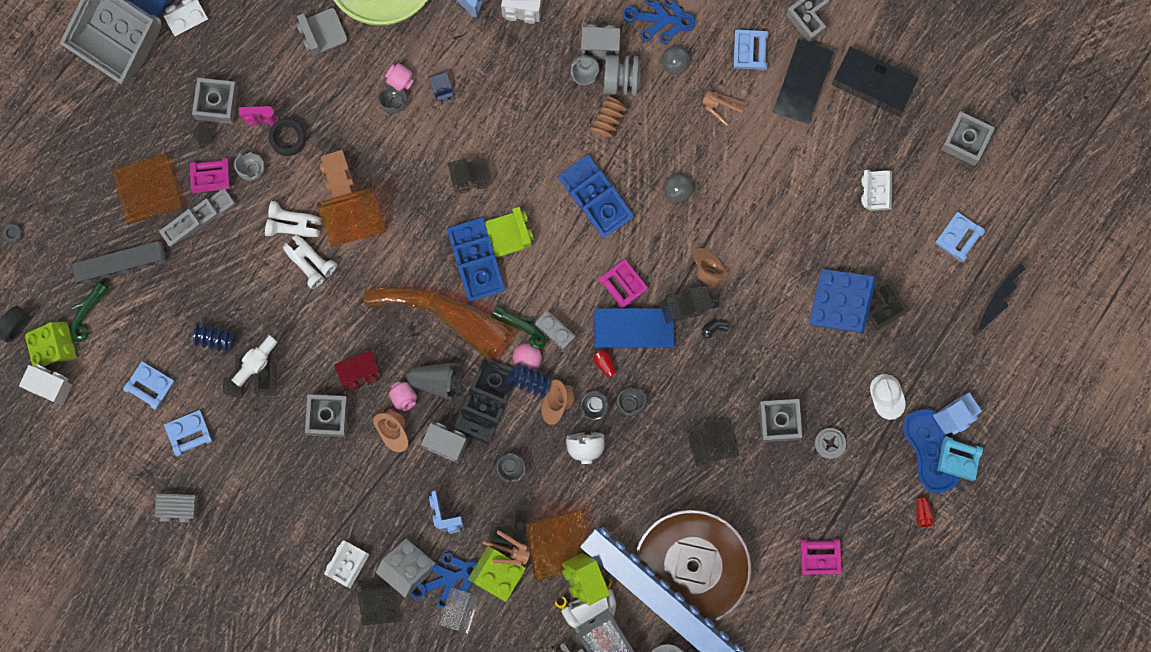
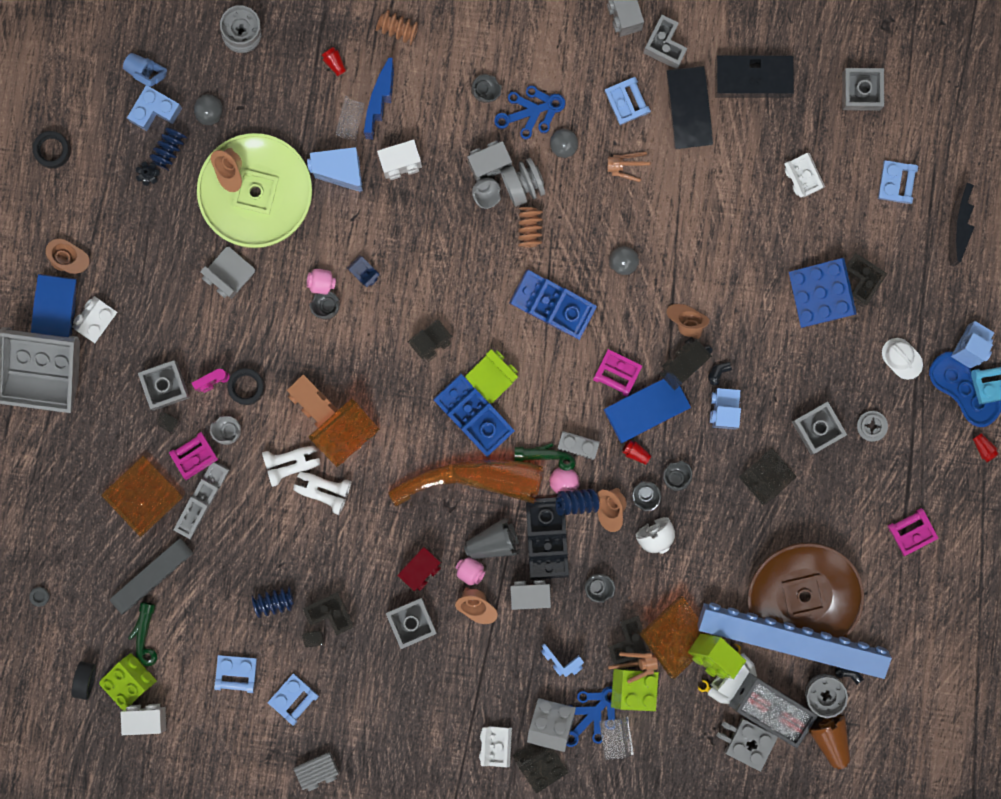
camera: 30 degrees left, 5 degrees up
white pin [232,335,278,387] -> none
none -> light blue brick [710,388,741,429]

